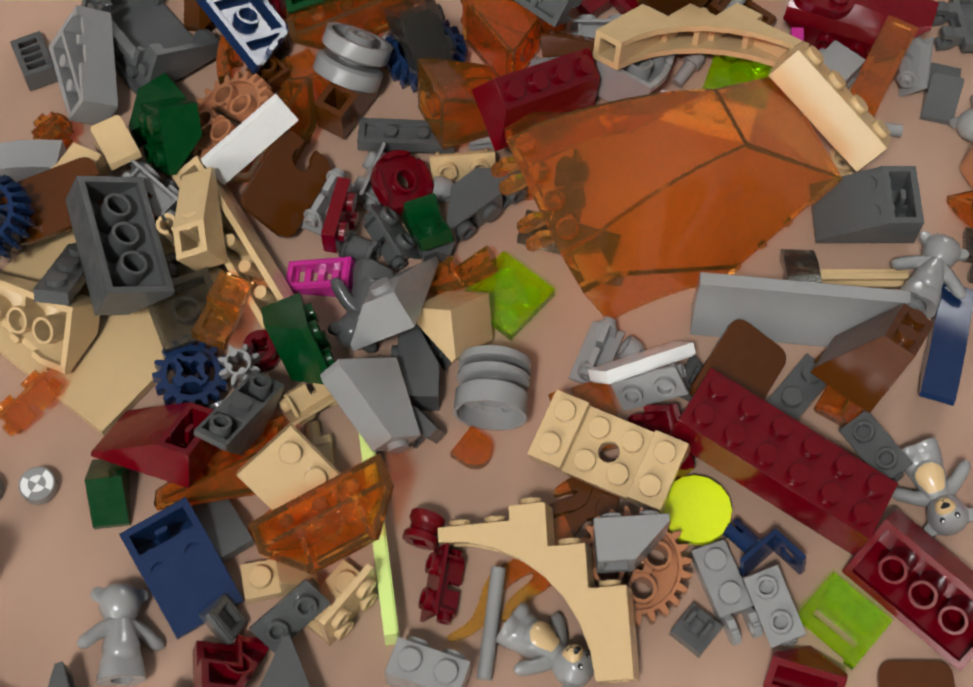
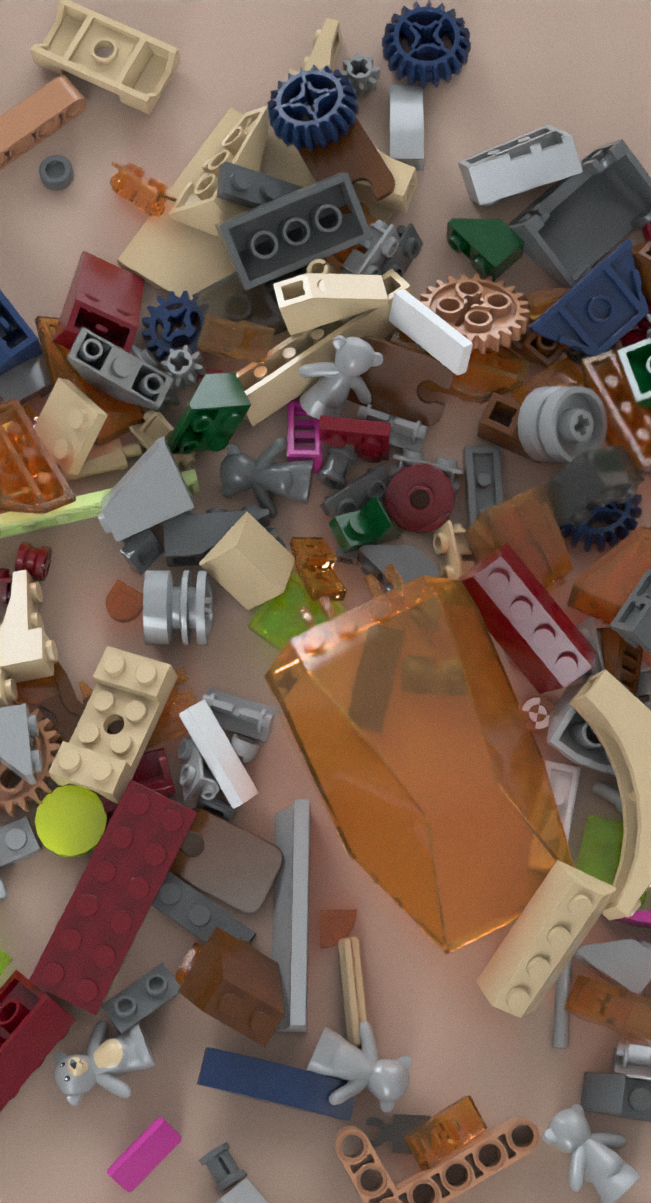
camera: 90 degrees right, 10 degrees up
dark grey slope [10,31,58,91] -> none
light grey tile [19,467,58,505] -> none
clear orange gear [32,111,74,148] -> none
dark green slope [84,459,131,529] -> none
tan slope [90,115,142,170] -> none
dark green slope [138,97,202,175] -> none
light grey wedge [350,256,439,351] -> none
light grey hinge [433,176,454,203] -> none
dark blue bracket [723,518,806,577] -> none
clear smoke slope [779,249,822,283] -> none
dark grey slope [809,166,924,243] -> none
none -> light grey piece [299,335,383,419]

